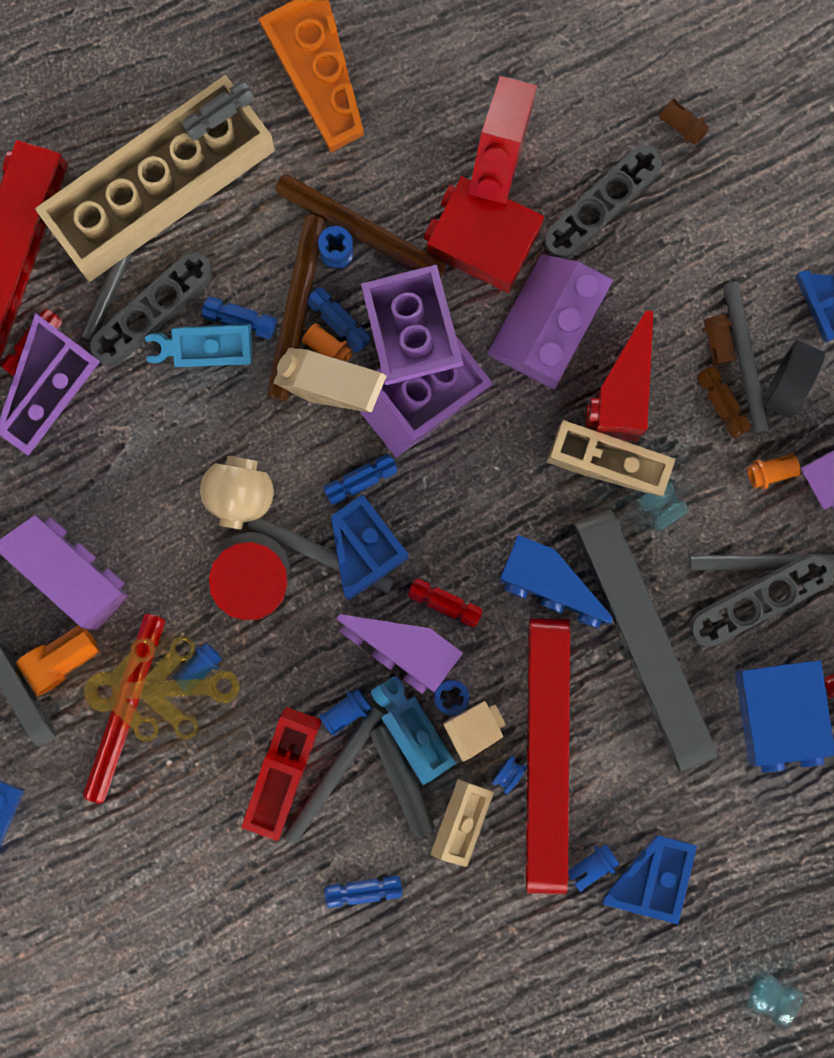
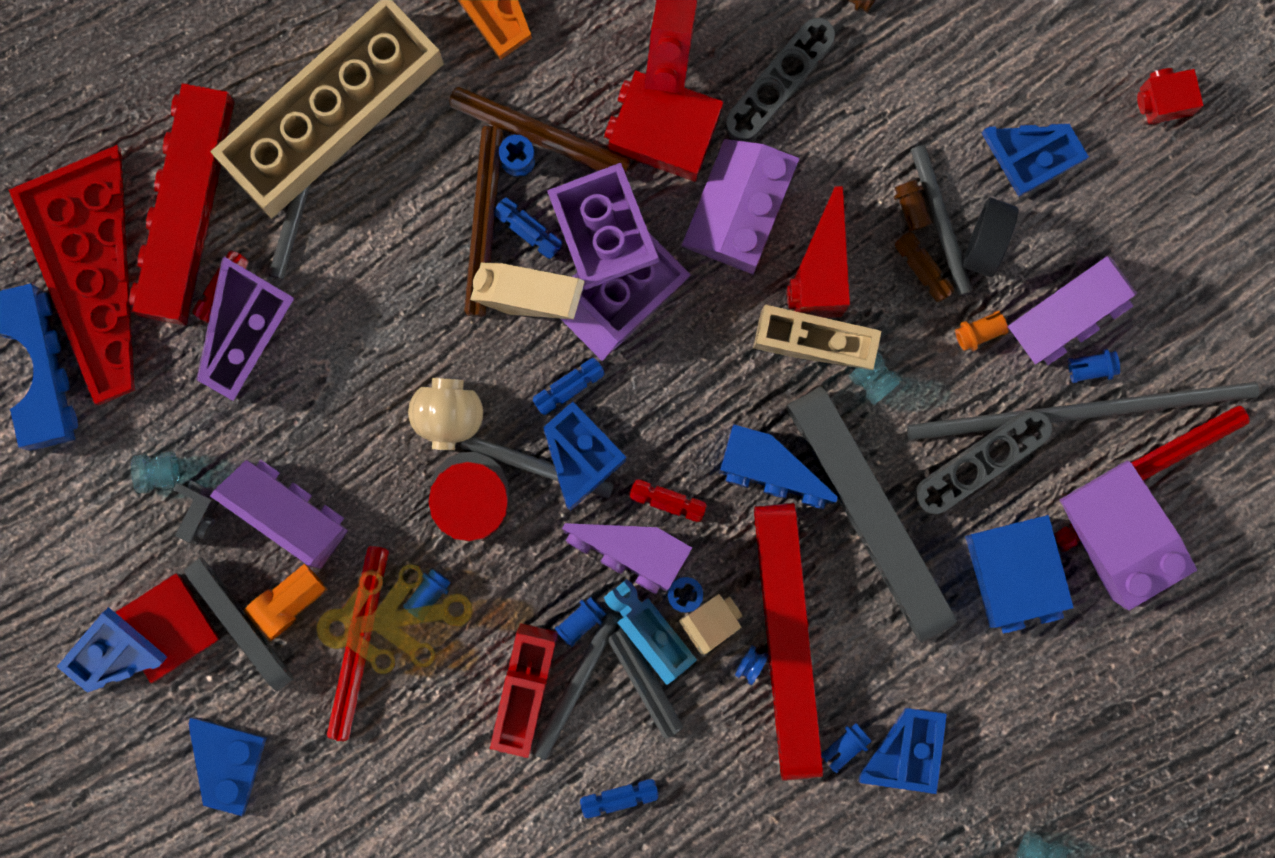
camera: 10 degrees left, 0 degrees up
dark grey beam [90,252,213,367] -> none
dark azure plate [145,324,253,367] -> none
dark grey axle [182,81,254,140] -> none
blue axle [201,297,277,339] -> none
orange pin [302,323,353,362] -> none
tan plate [430,779,494,867] -> none

